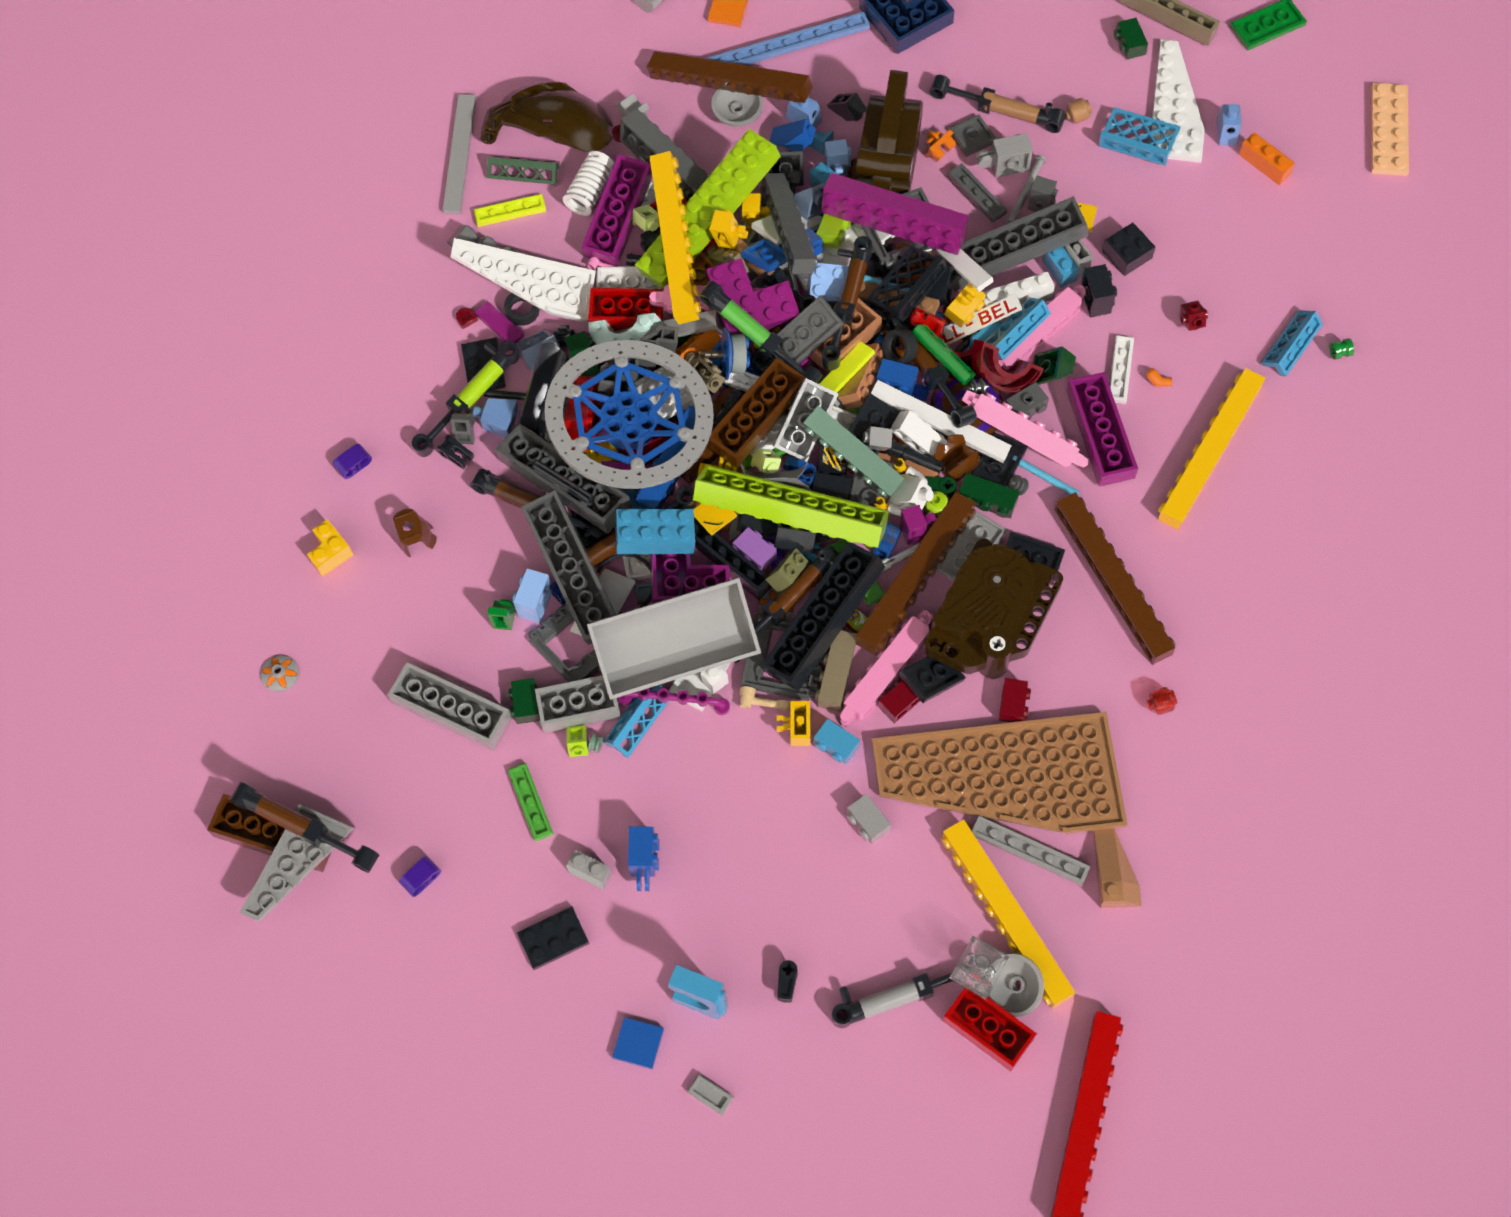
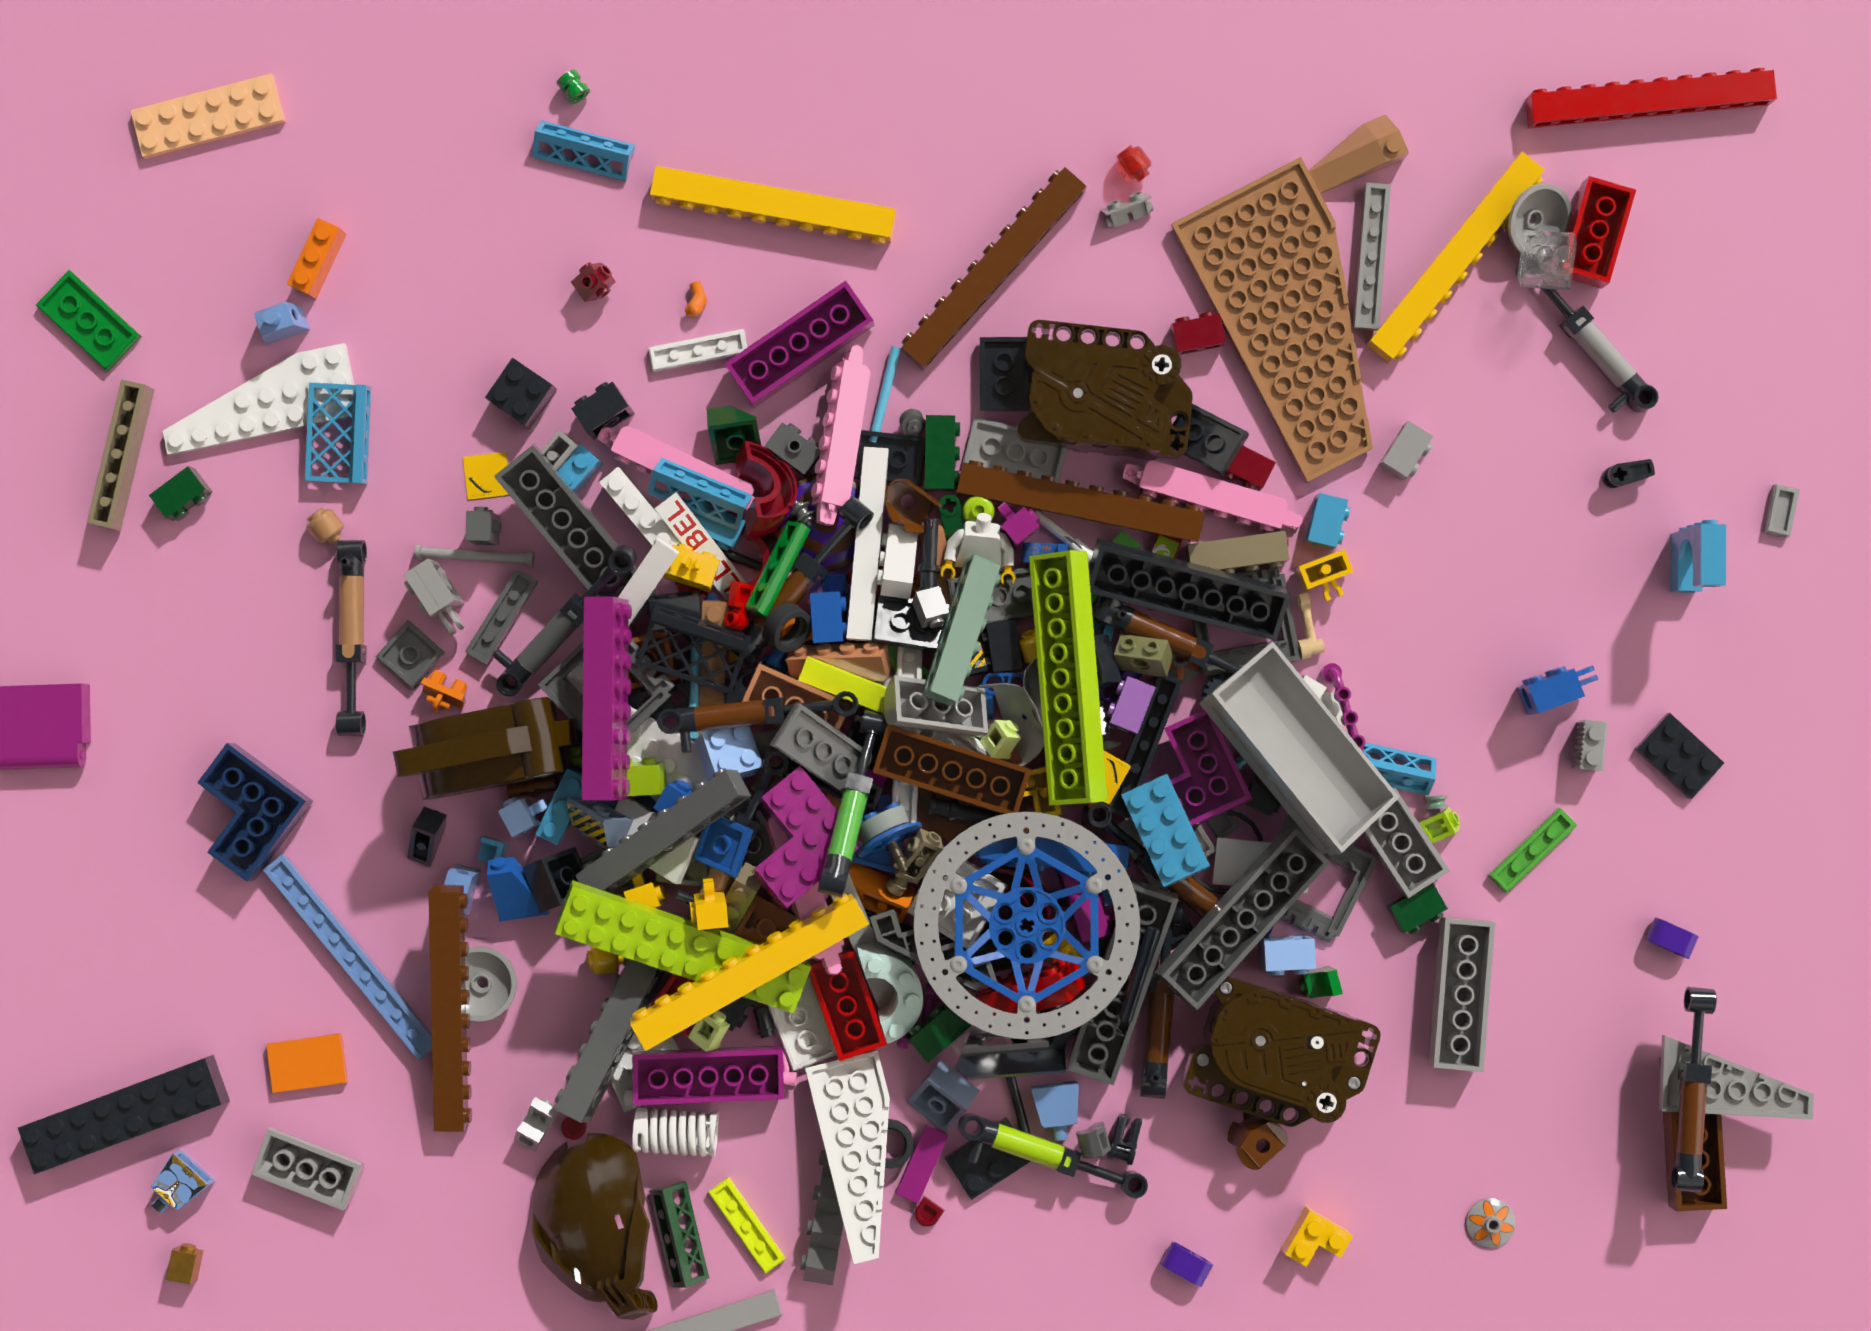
camera: 110 degrees left, 20 degrees up
black gear [553,325,575,347] -> none
blue tile [612,1017,664,1070] -> none
none -> piece [492,545,637,697]
none -> light grey hinge [1101,191,1154,228]
none -> dark brown piece [1182,976,1381,1127]

